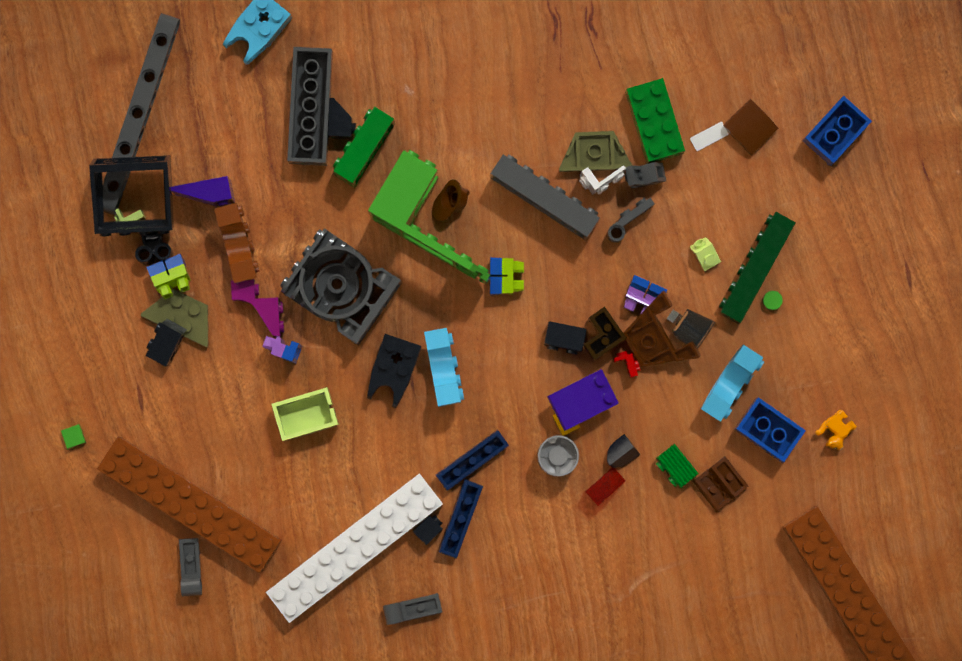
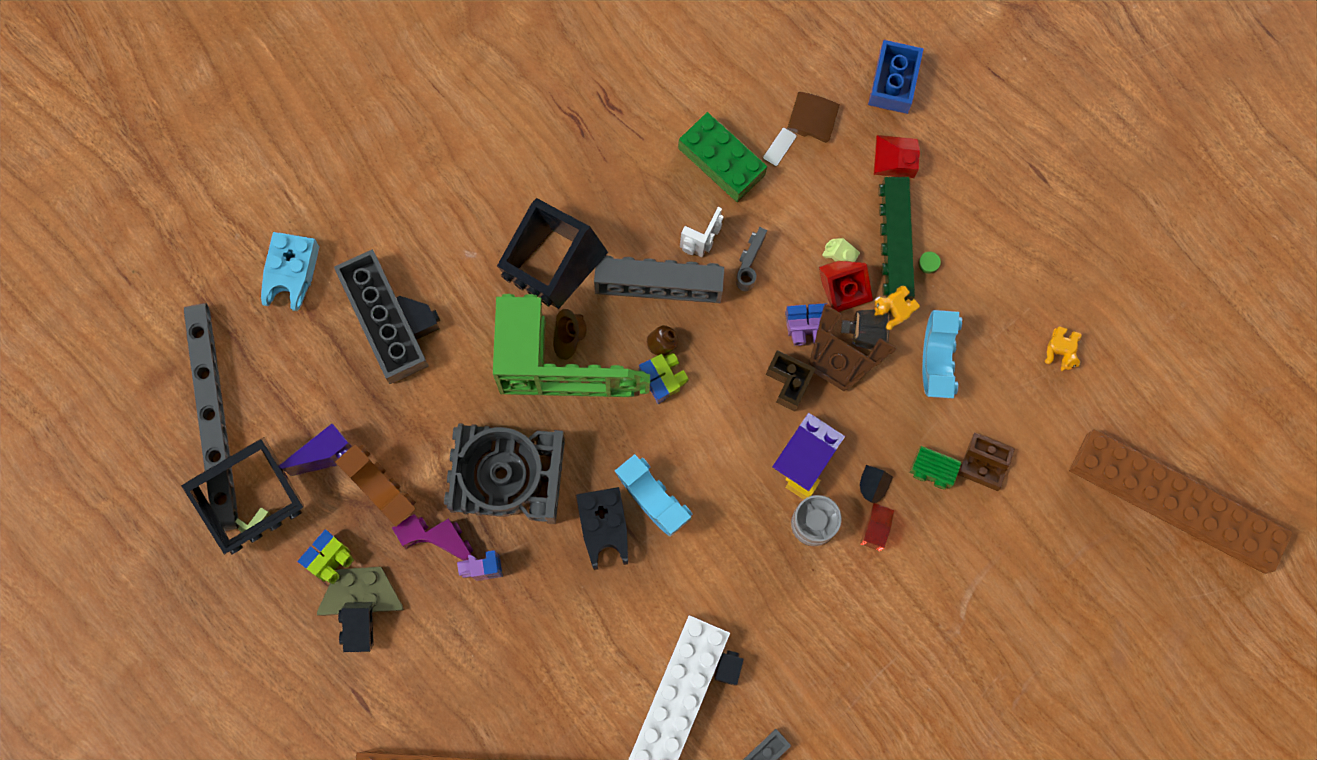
camera: 30 degrees left, 10 degrees down
black piece [135,231,174,265] -> none
yellowish green piece [271,387,339,441] -> none
green brick [333,106,395,188] -> none
dark blue brick [435,429,509,490] -> none
dark blue brick [438,479,483,559] -> none
black brick [544,321,587,355] -> none
olive wing [559,131,633,172] -> none
red bracket [613,351,640,378] -> none
dark grey brick [625,162,666,188] -> none
blue brick [734,397,806,462] -> none
none -> black windscreen [497,198,608,309]
none -> reddish brown head [647,325,678,356]
none -> red slope [819,261,873,312]
none -> red slope [873,135,920,179]
none -> light orange animal [874,286,920,330]

